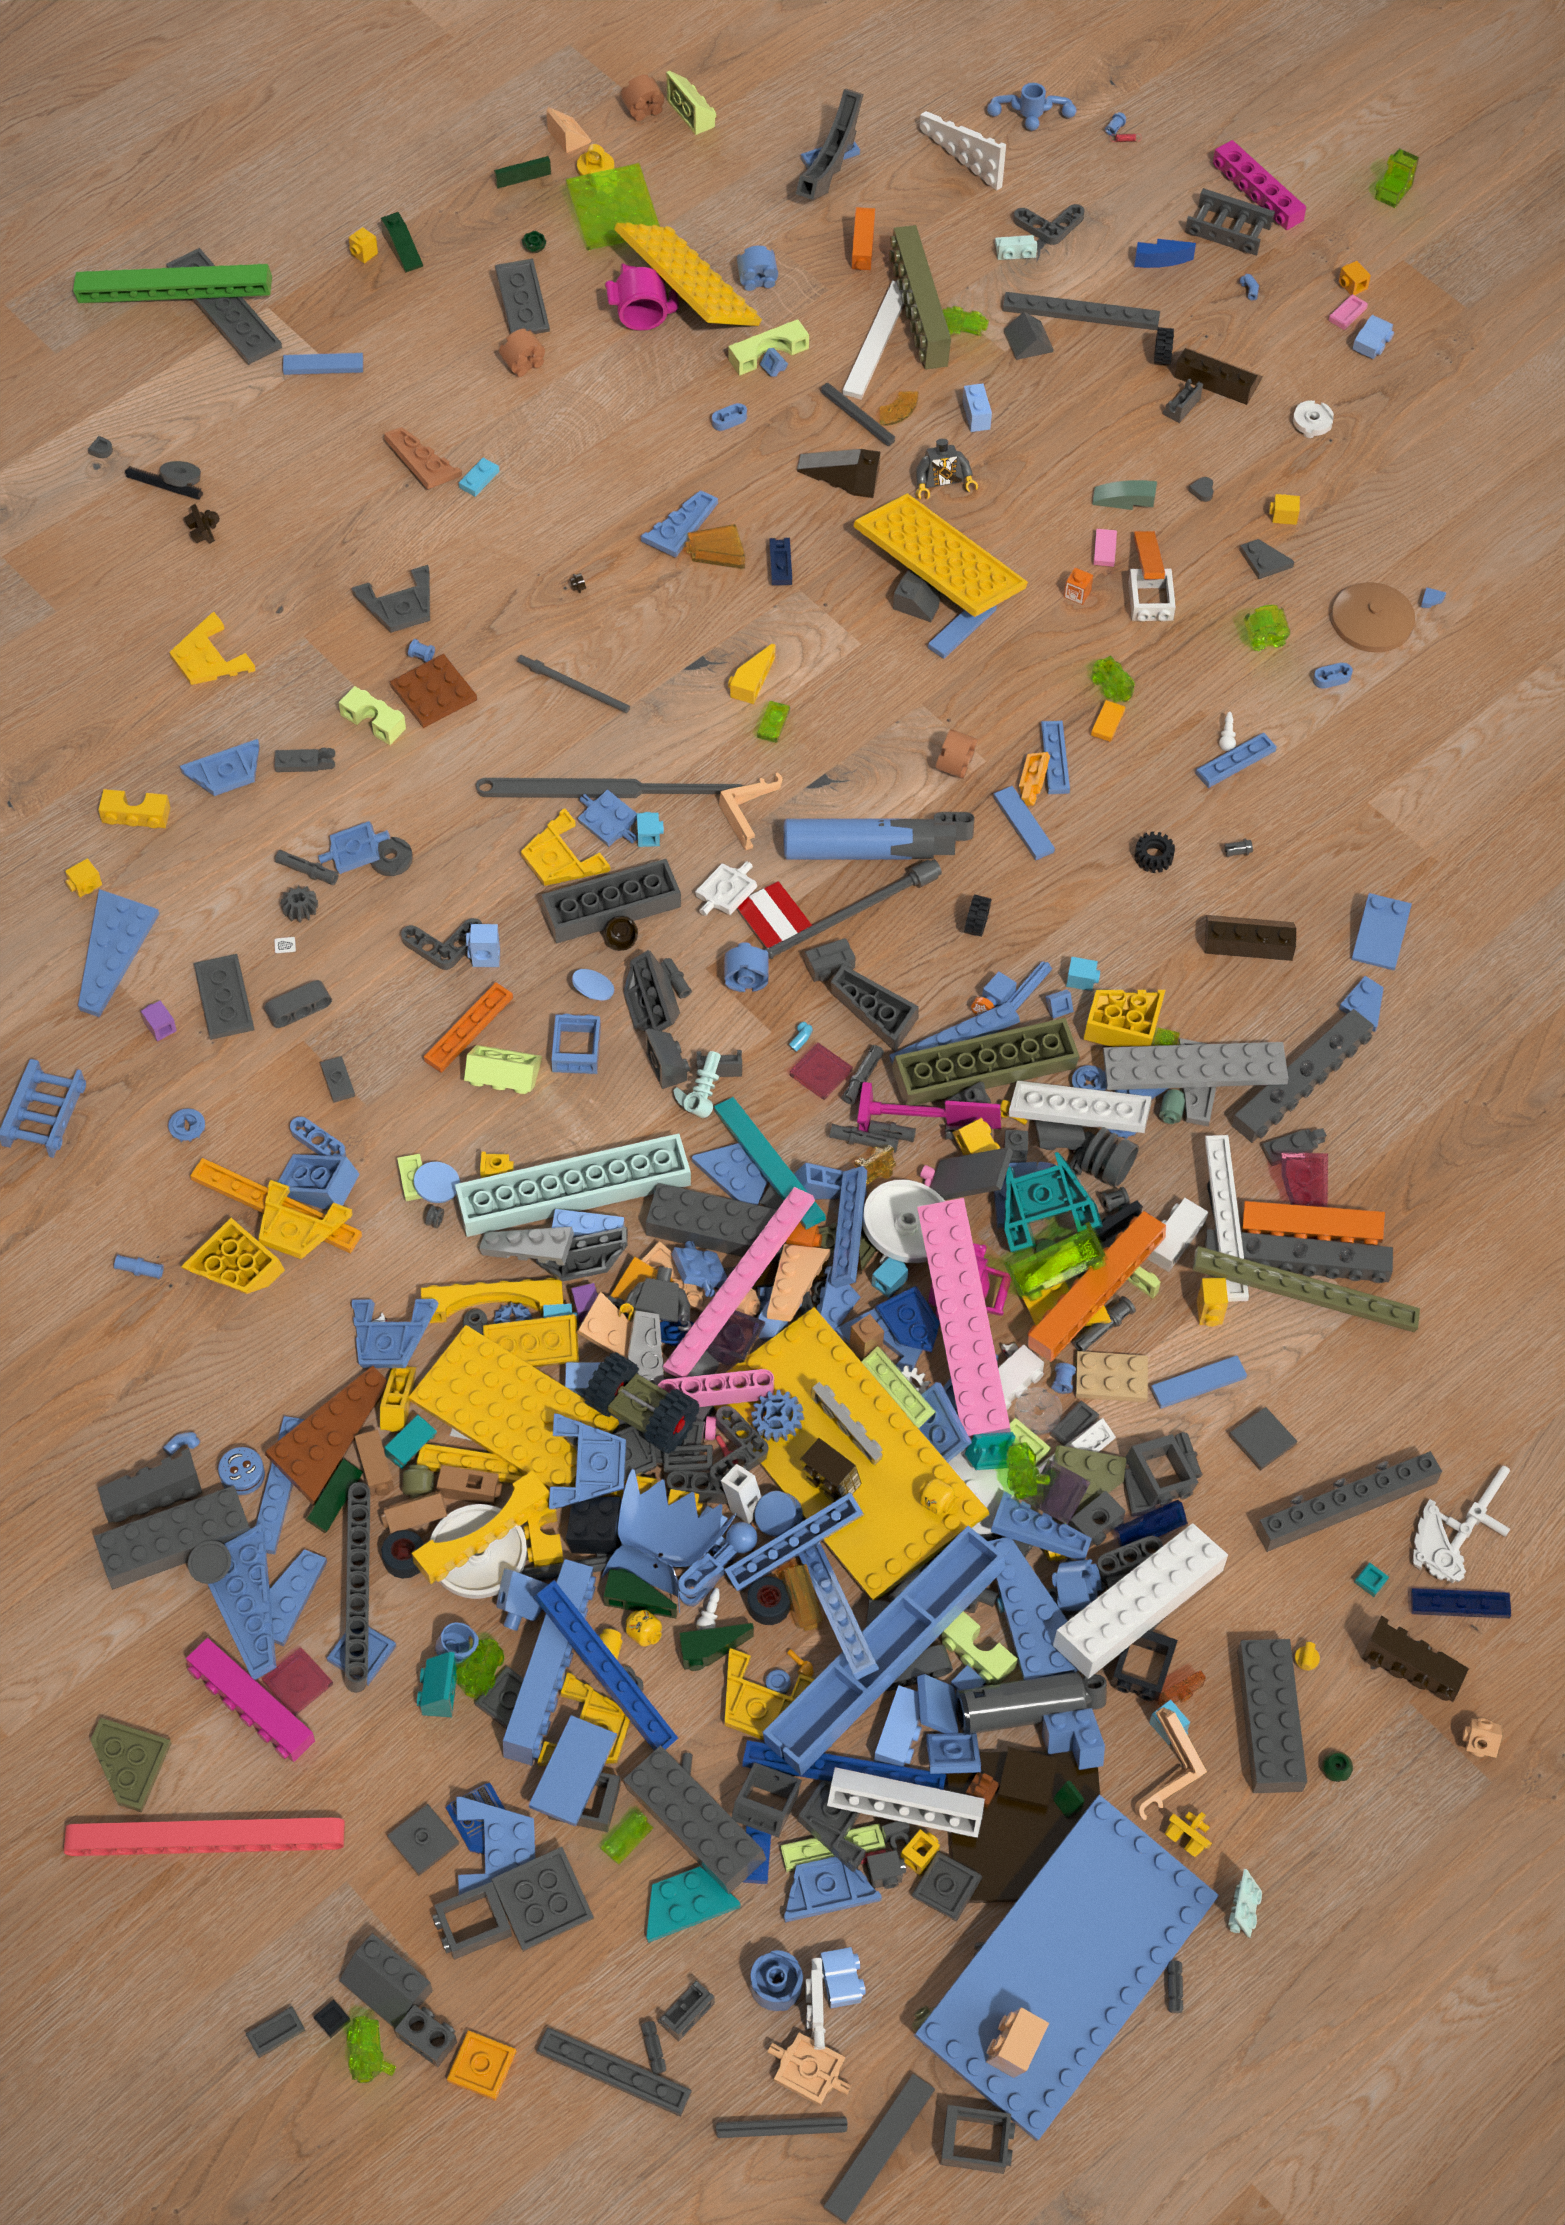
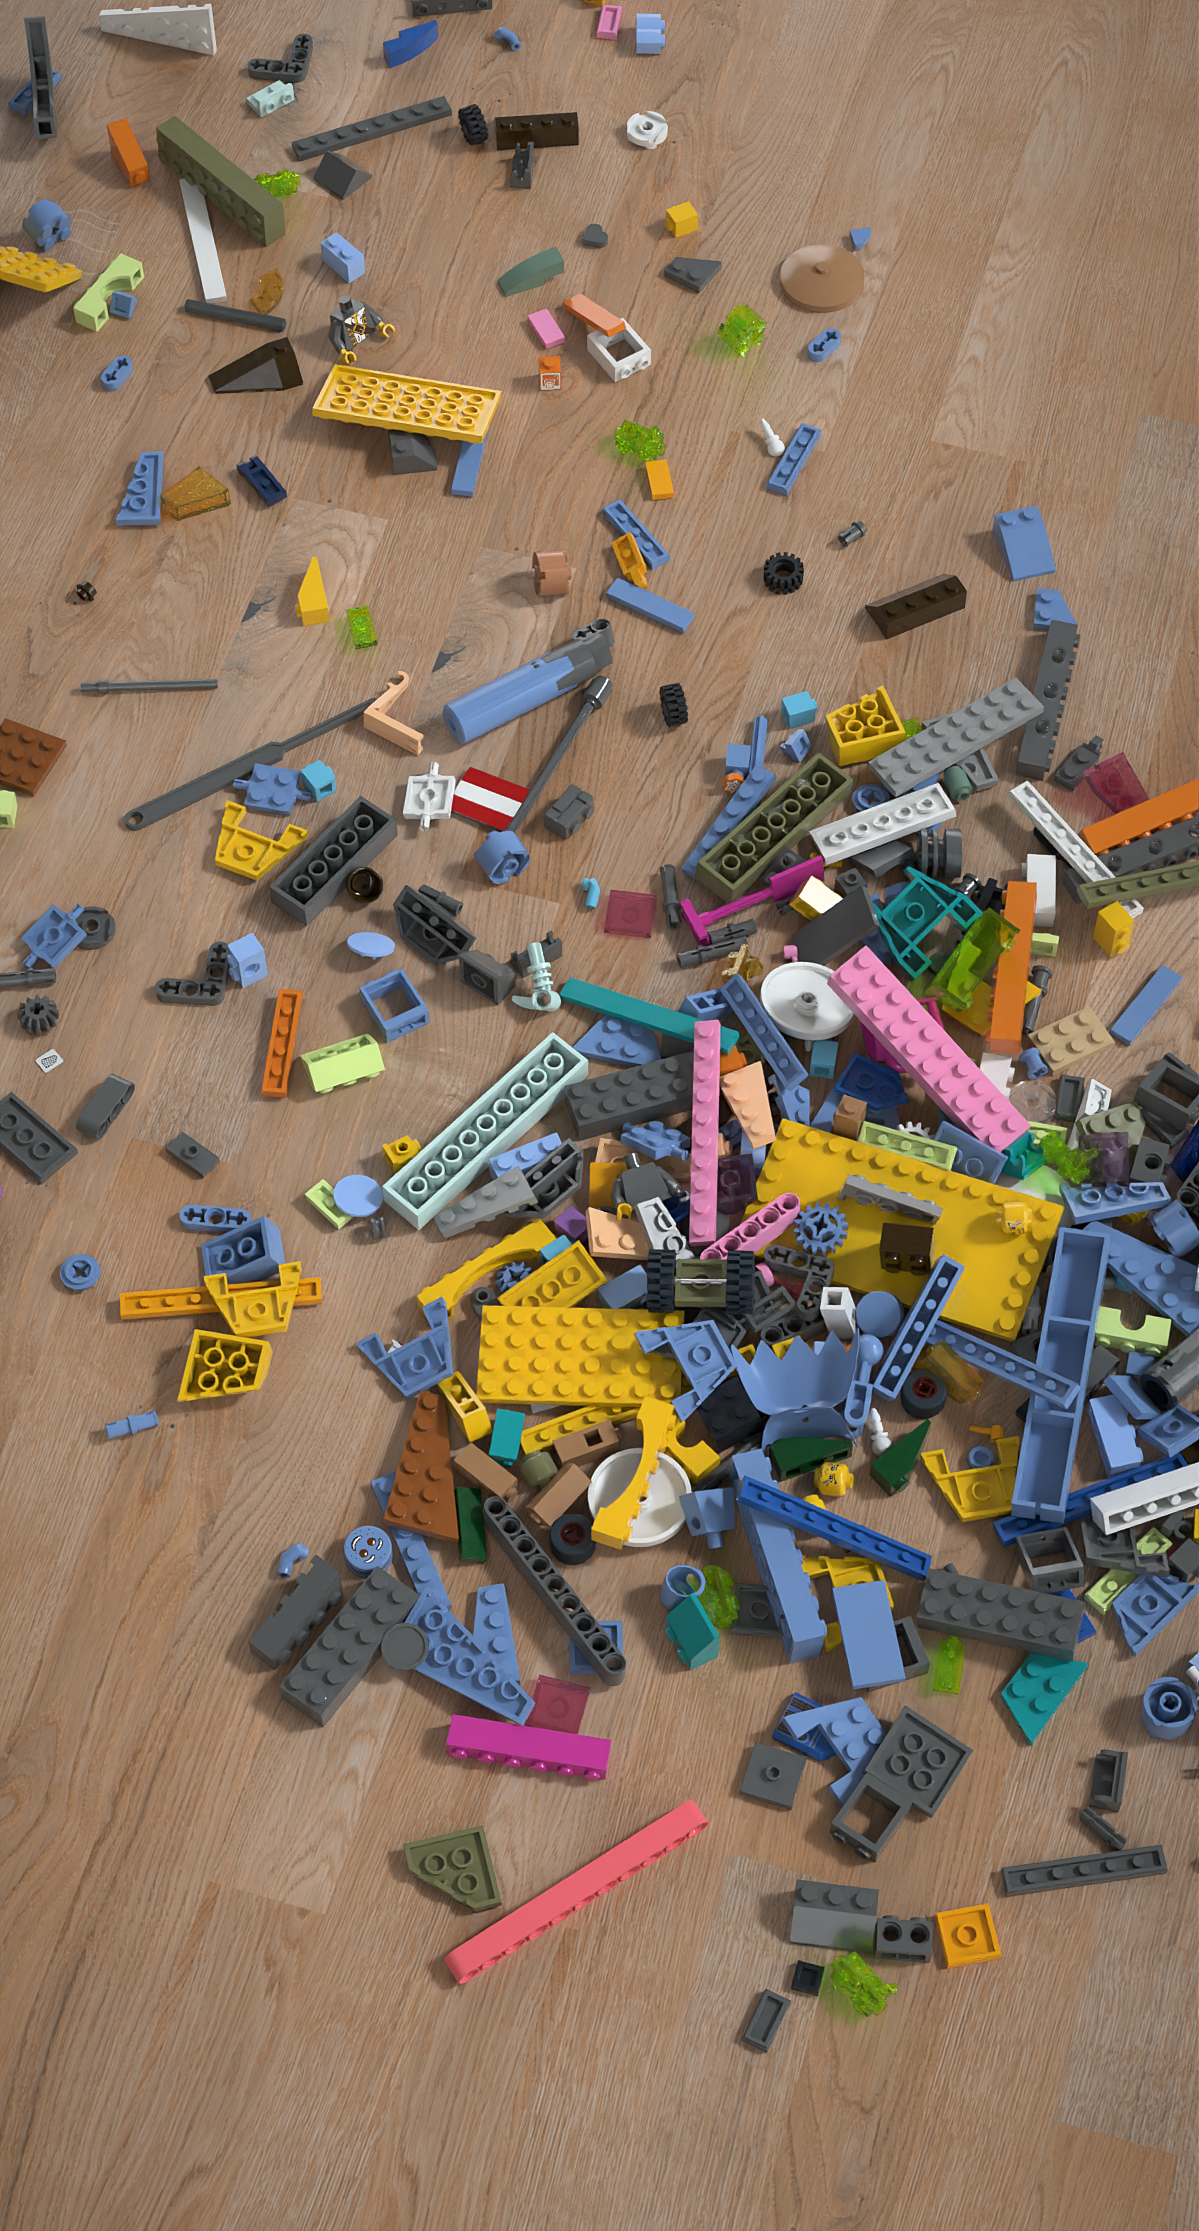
camera: 30 degrees left, 0 degrees up
dark grey wedge [831,965,919,1052] -> none

